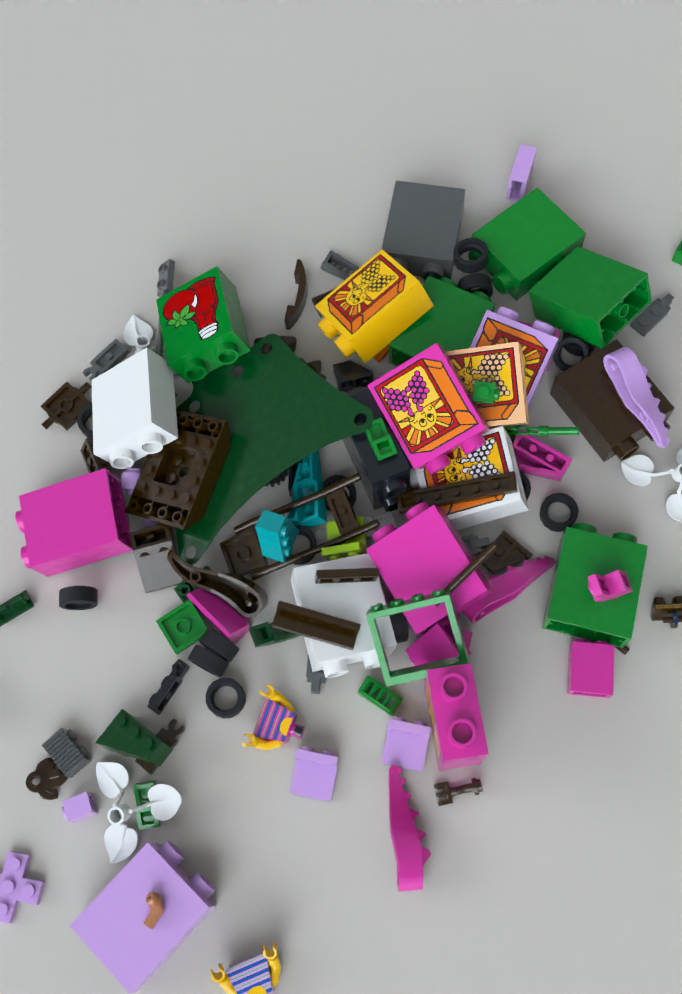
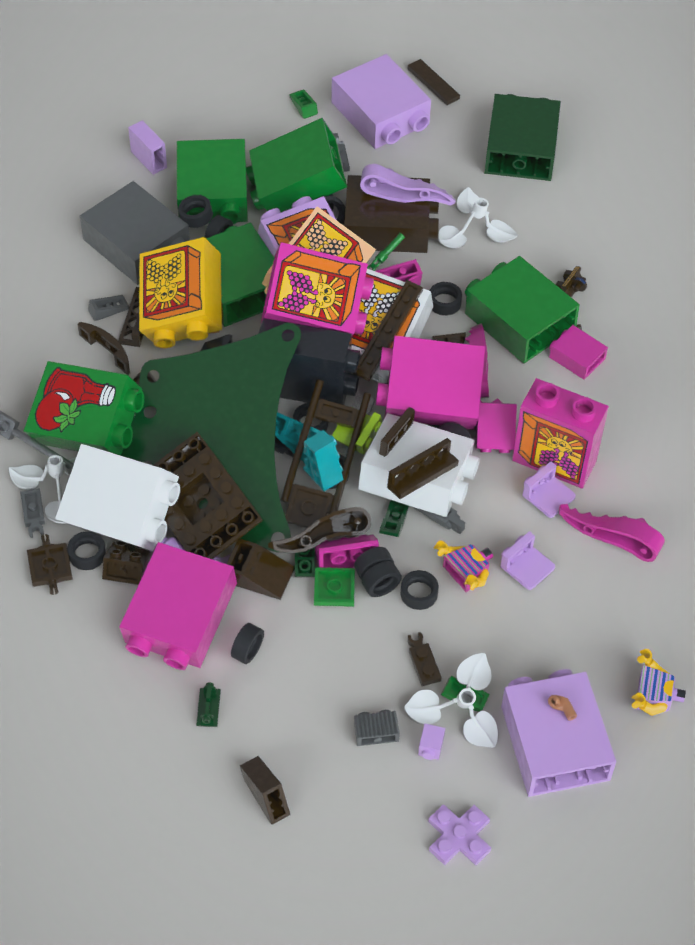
camera: 65 degrees left, 15 degrees down
dark brown plate [26,757,69,800] -> none
dark green wedge [95,709,173,767] -> none
black hinge [147,659,190,715] -> none
green slope [357,675,403,716] -> none
green slope [365,417,397,461] -> none
window [366,589,470,687] -> none
dark brown bar [434,542,498,607] -> none
dark brown hinge [434,778,483,806] -> none
green brick [472,381,500,405] -> none
dark pink brick [588,570,633,602] -> none

